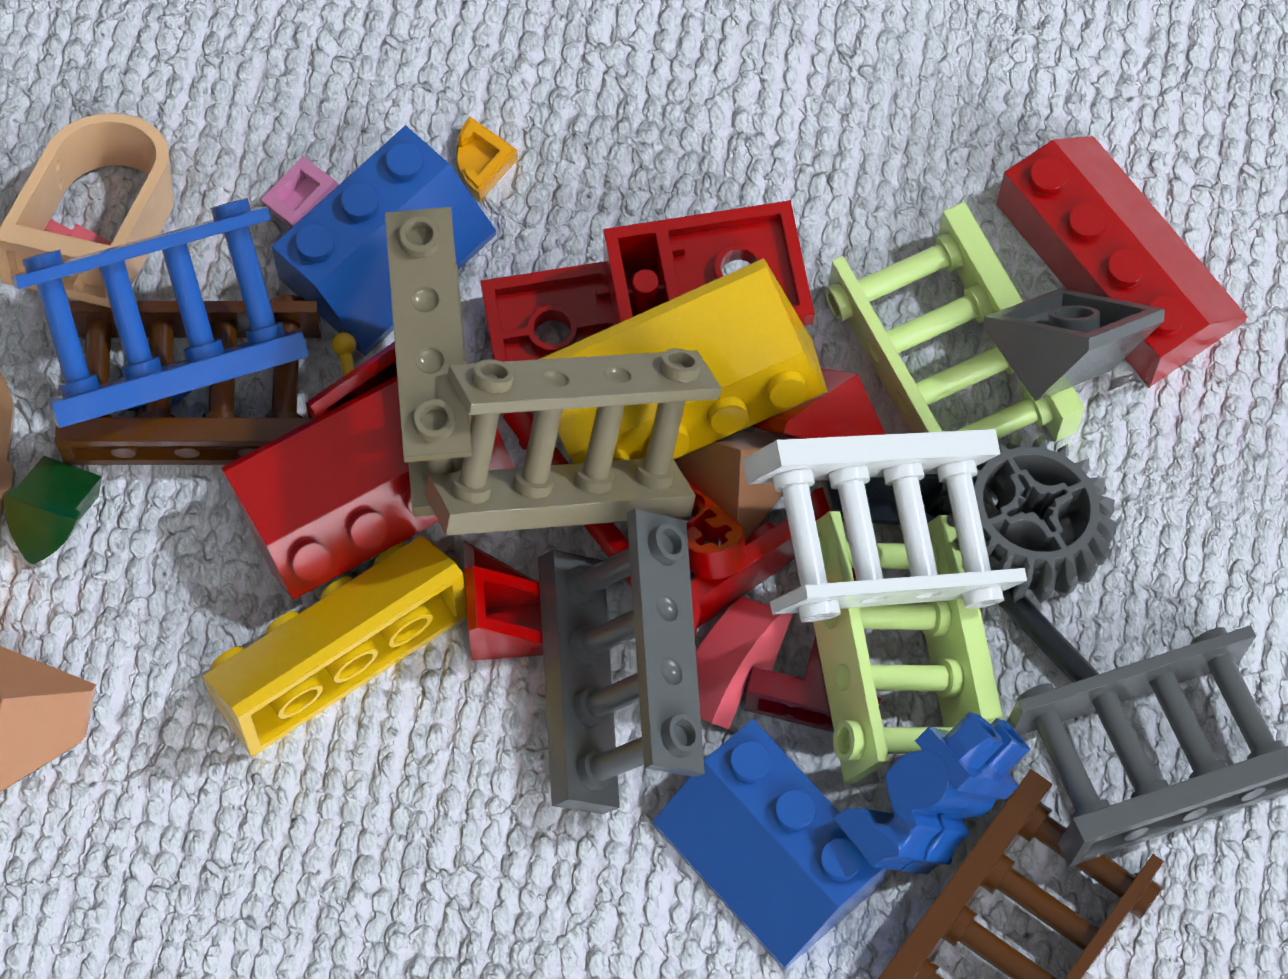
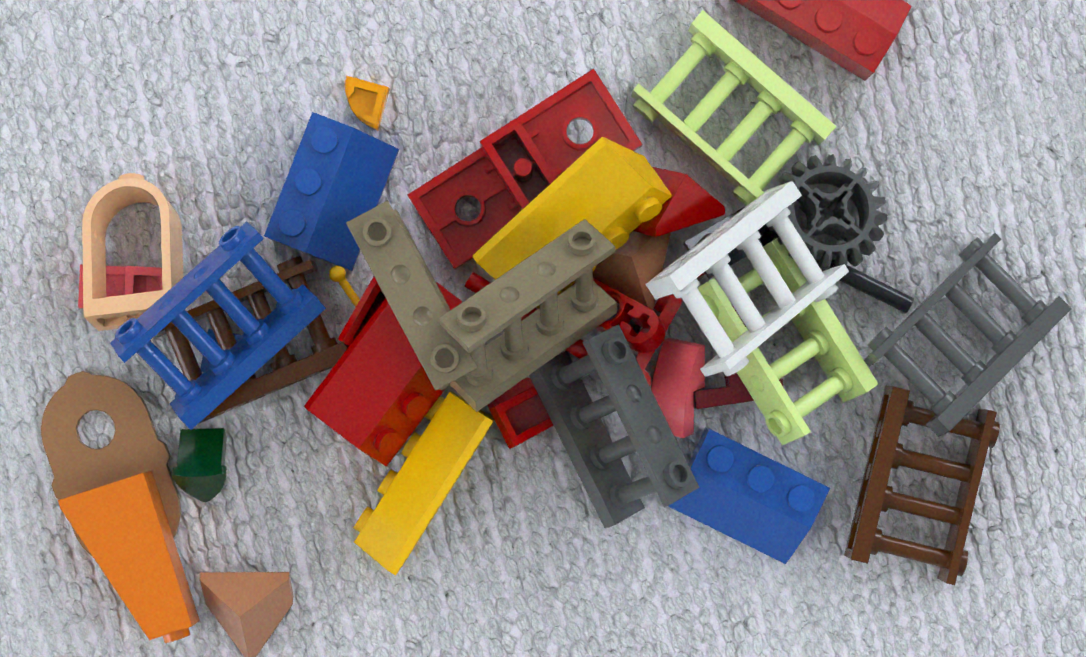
camera: 15 degrees left, 20 degrees up
bright pink plate [260,156,339,228] -> none
blue hips [832,712,1030,874] -> none
dark grey slope [984,288,1165,401] -> none

